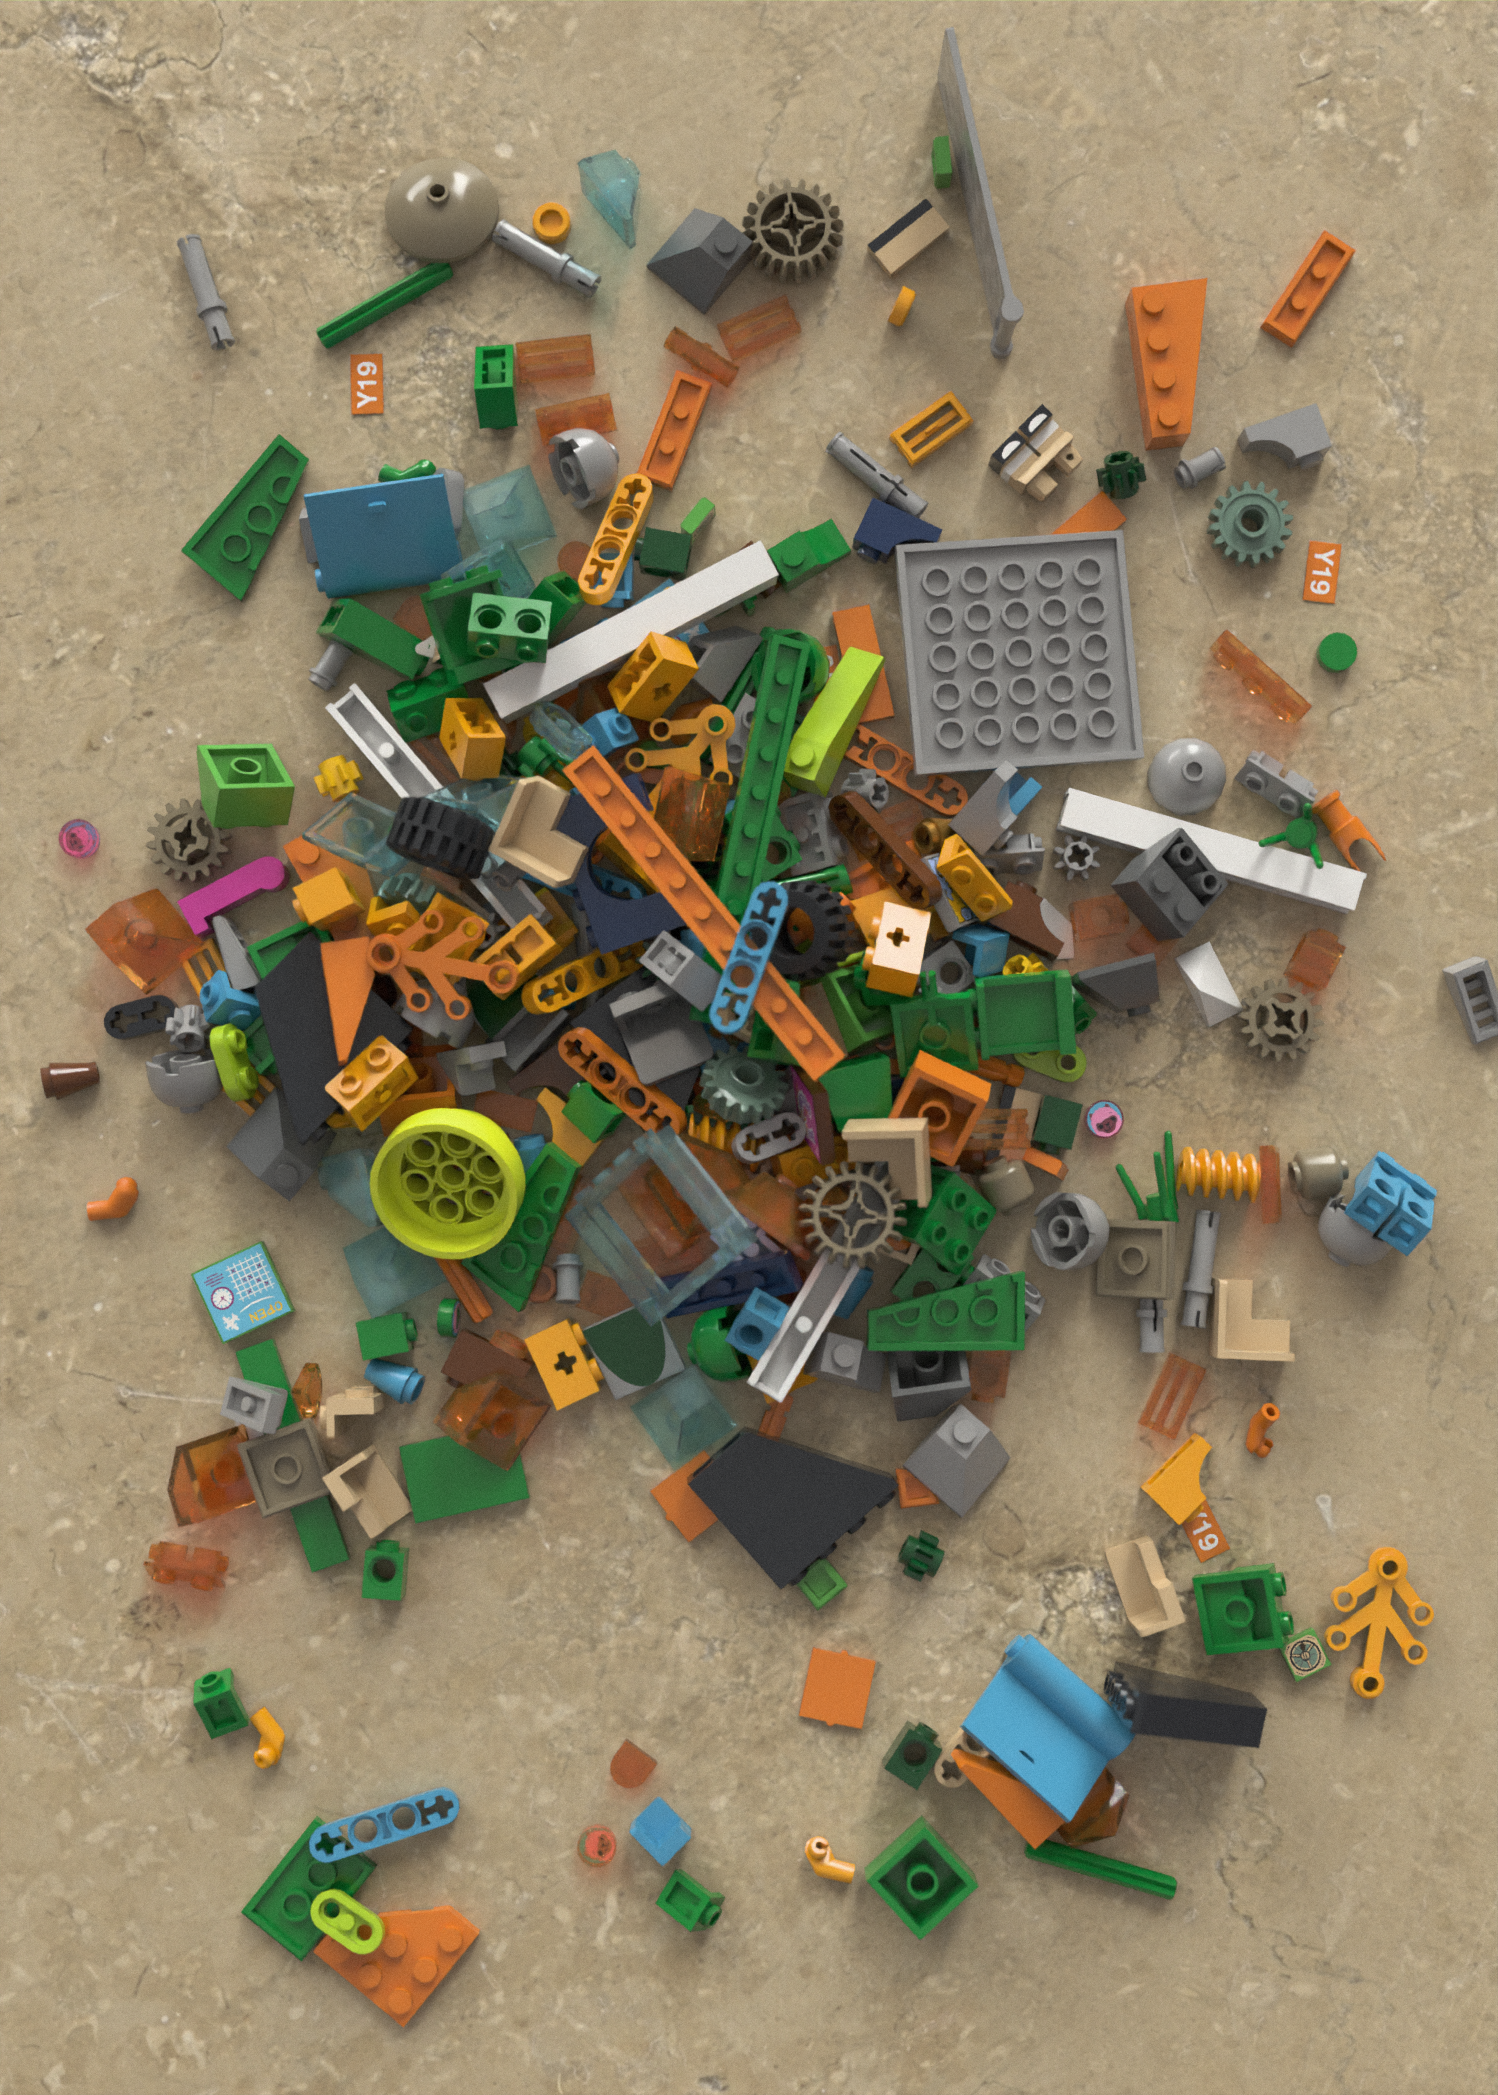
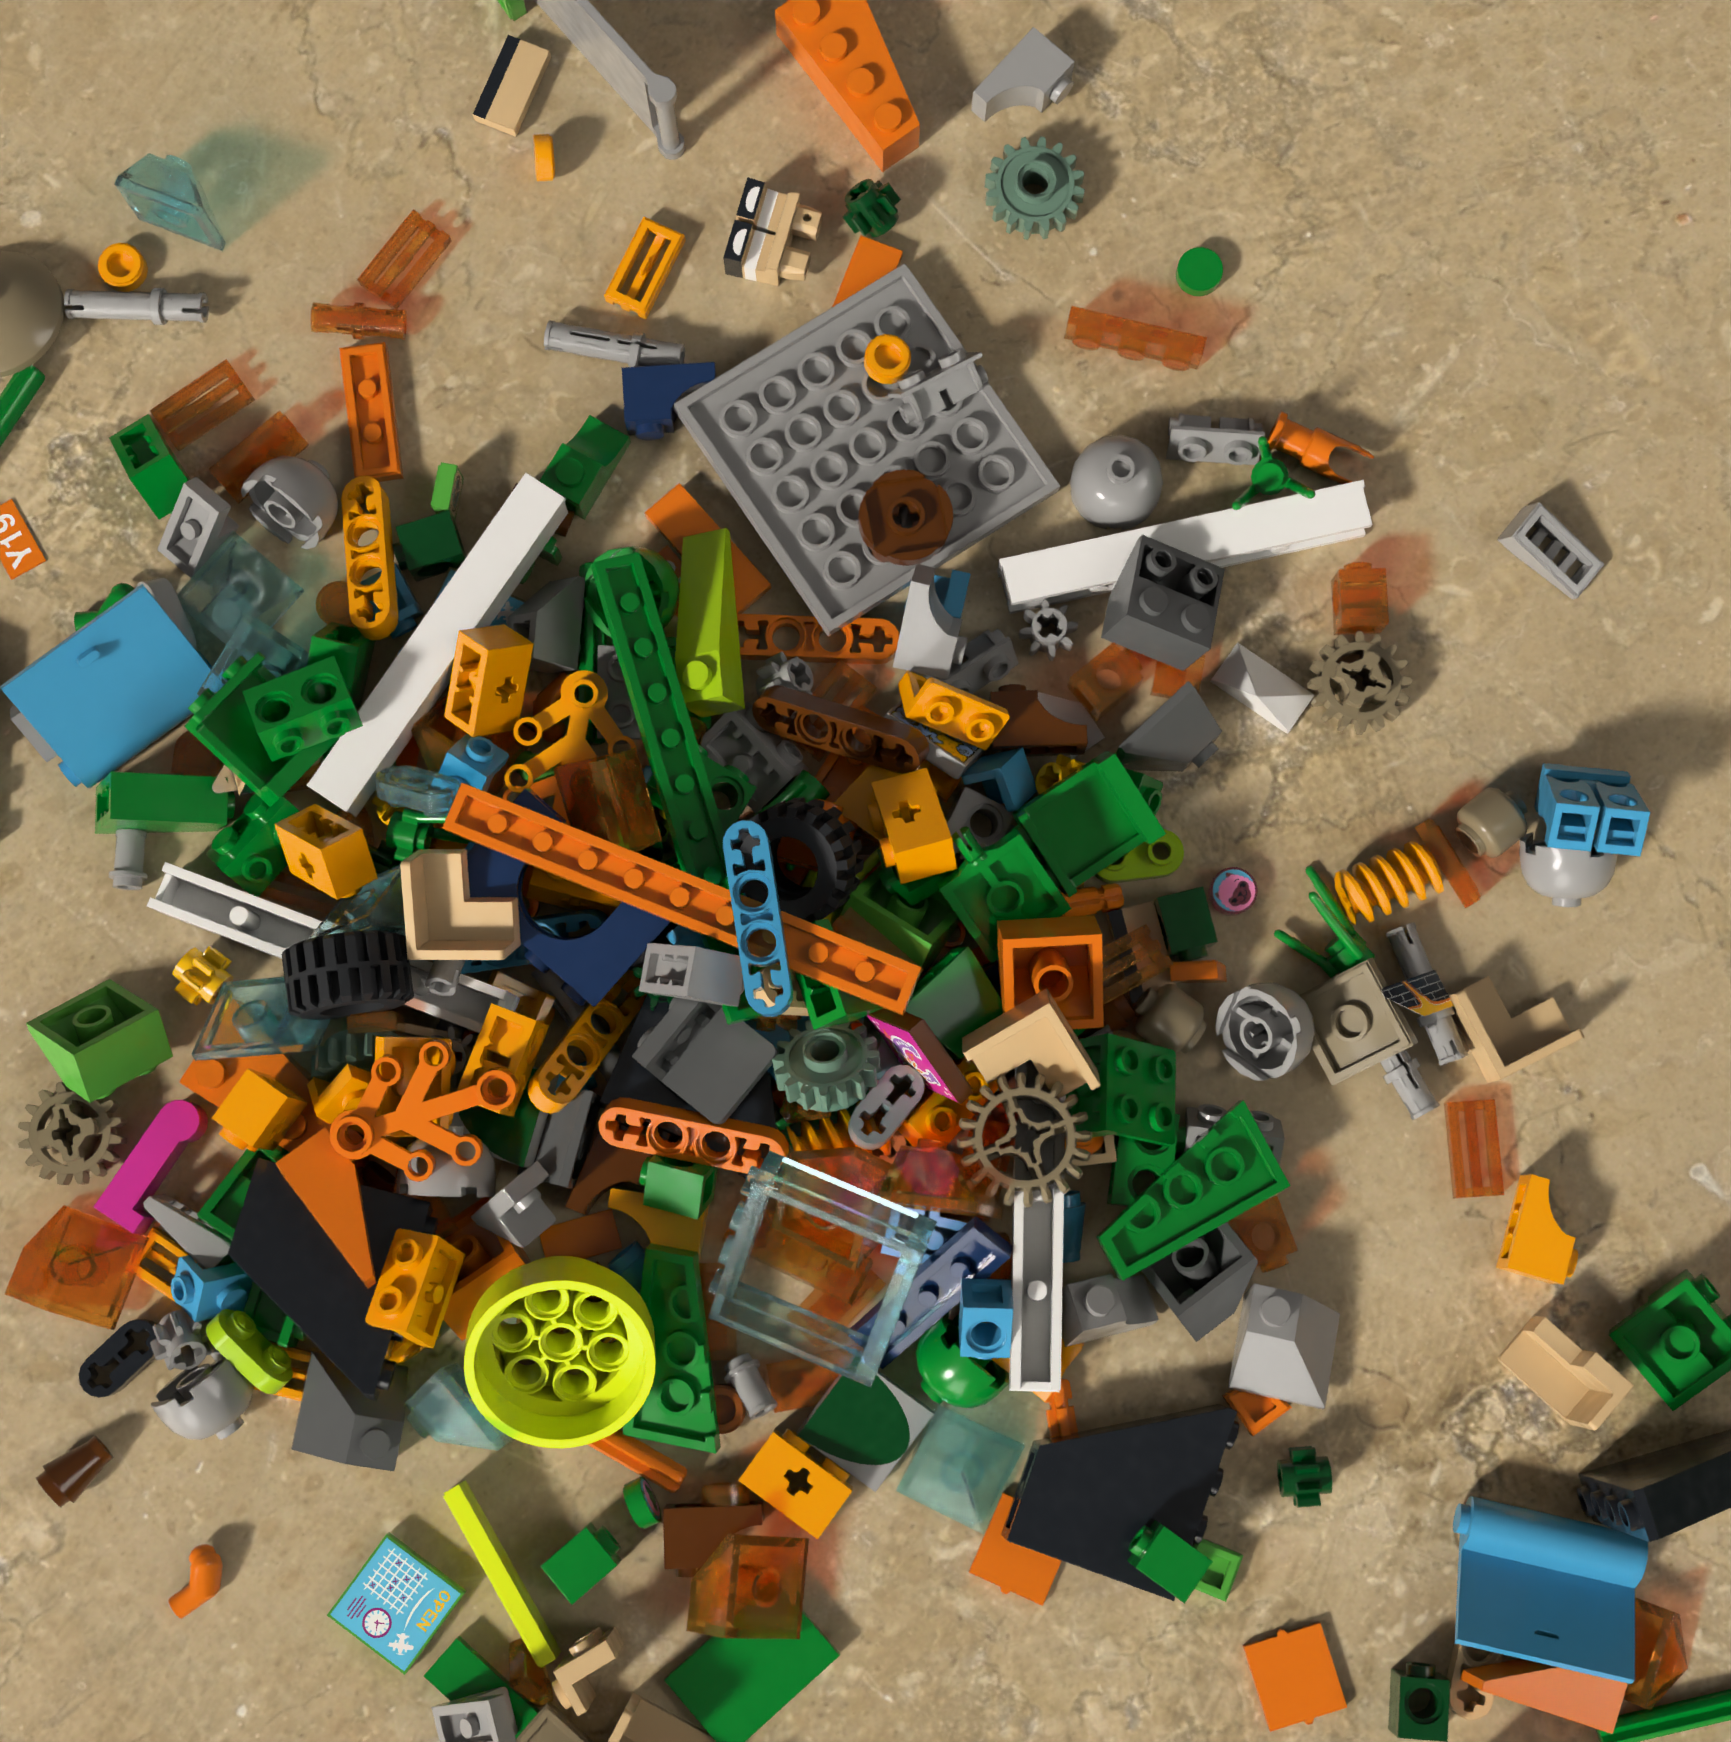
camera: 30 degrees left, 5 degrees down
clear light blue slope [343,1226,448,1319] -> none
dark azure cone [364,1358,425,1405] -> none
dark grey slope [646,208,753,315] -> none
dark tan gear [742,178,844,284] -> none
pearl gold cone [913,818,965,855] -> none
light grey pin [1174,447,1226,489] -> none
orange sticker [1181,1499,1230,1563] -> none
orange arm [1245,1403,1280,1458] -> none
orange sticker [1303,540,1342,604] -> none
none -> light grey slope [157,477,239,579]
none -> neon yellow tile [443,1480,562,1668]
none -> reddish brown plate [858,469,953,566]
none -> light orange tile [864,334,911,384]
none -> light grey hinge [888,348,988,424]
none -> green brick [1127,1520,1213,1604]
none -> sticker [1382,970,1454,1016]

